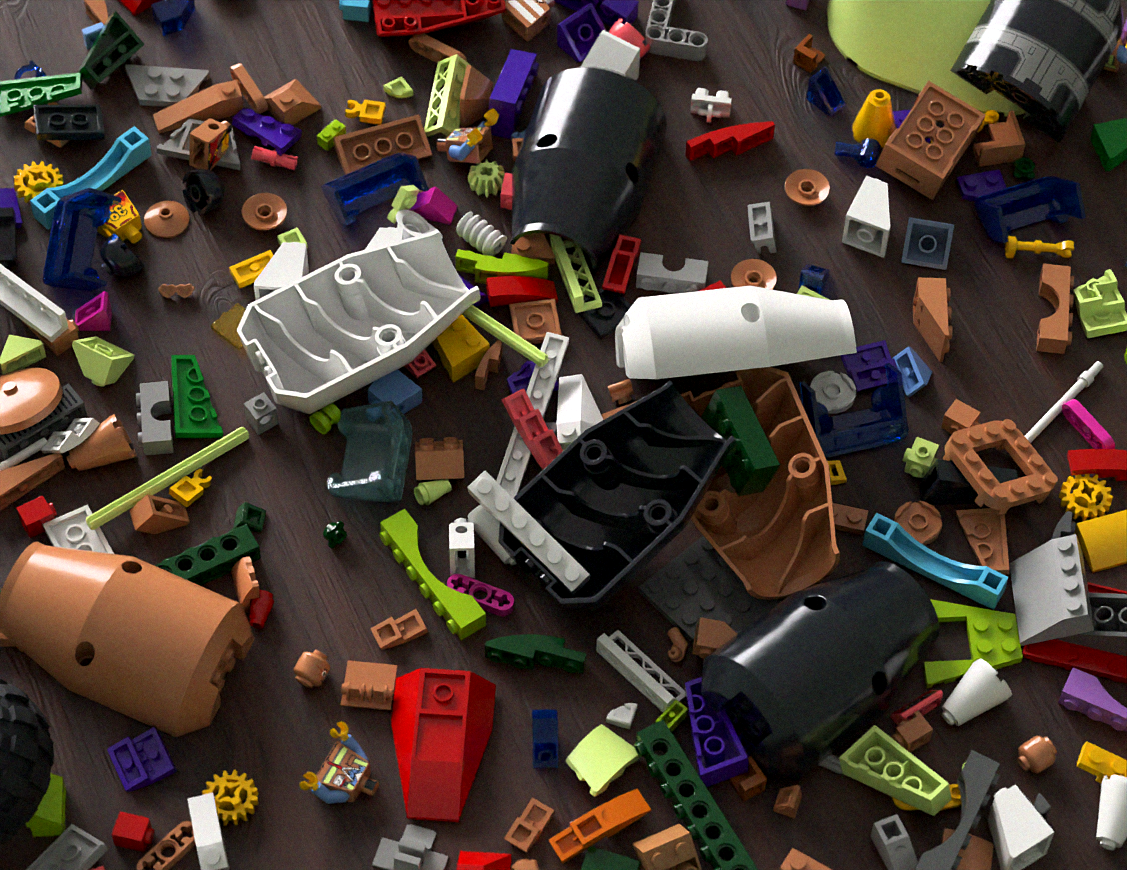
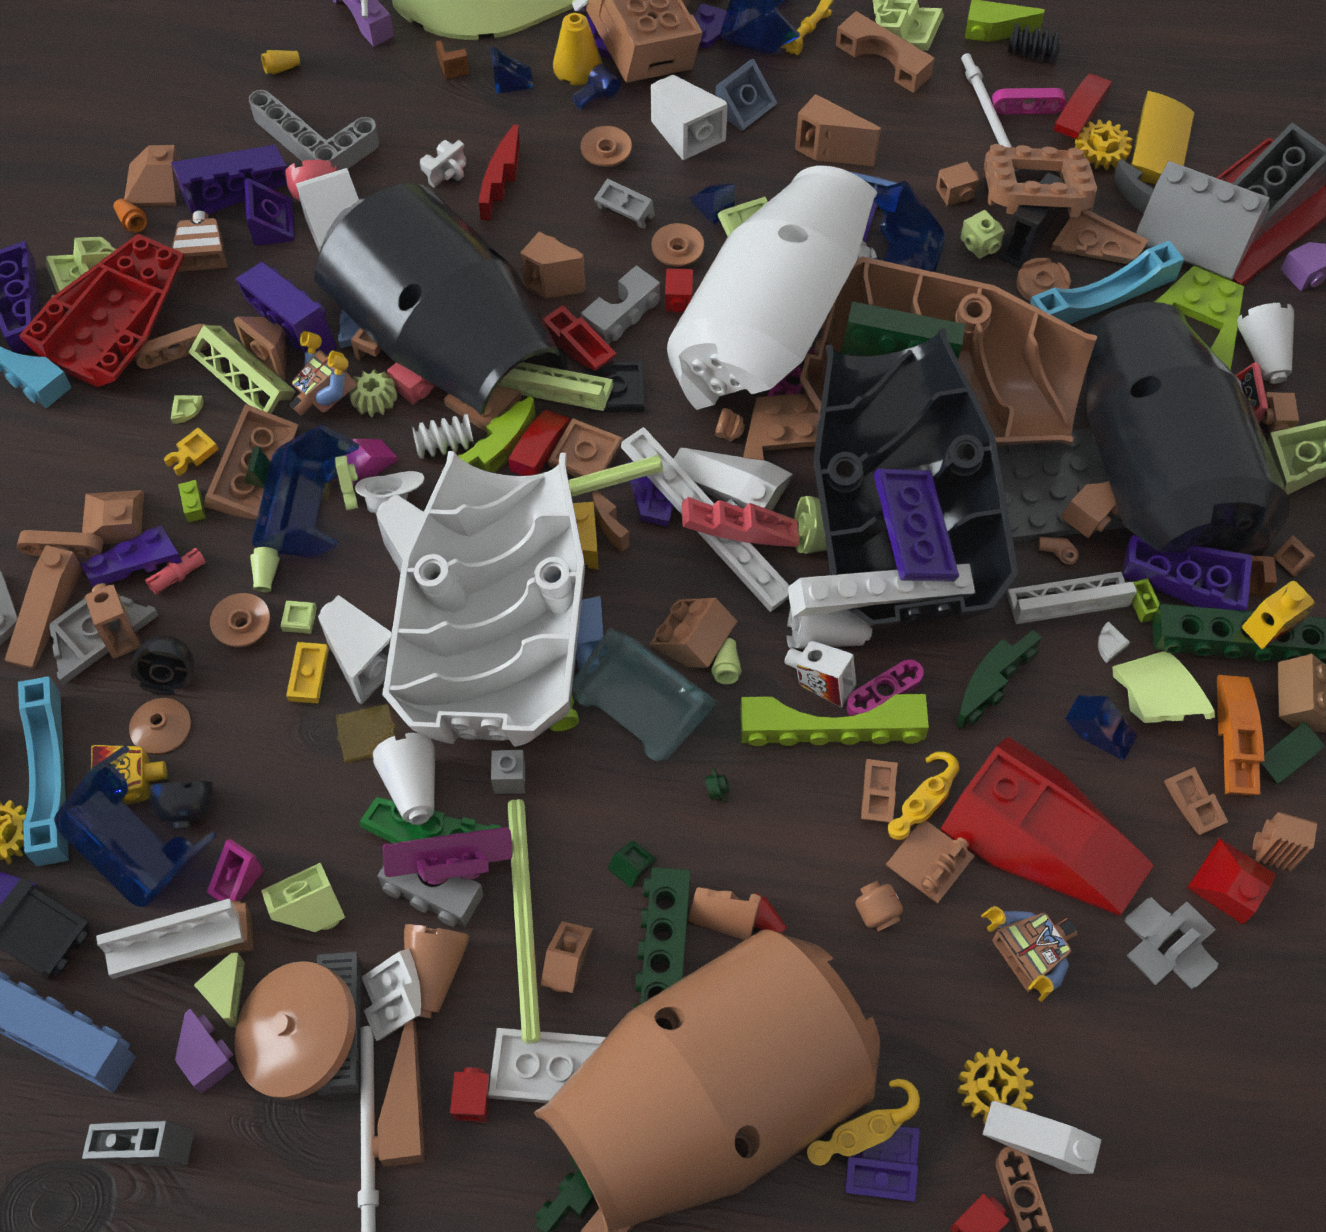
camera: 55 degrees left, 5 degrees up
nougat piece [158,284,195,298] -> none
yellow plate [169,469,212,507] -> none
none -> dark green slope [245,446,272,488]
none -> yellowish green cone [250,547,280,593]
none -> white cone [373,733,435,825]
none -> magenta bracket [382,827,512,884]
none -> nougat slope [520,232,586,299]
none -> yellow piece [807,1079,920,1166]
none -> dark purple tile [873,468,960,582]
none -> yellow piece [888,752,959,840]
none -> yellow torso [1241,581,1315,650]

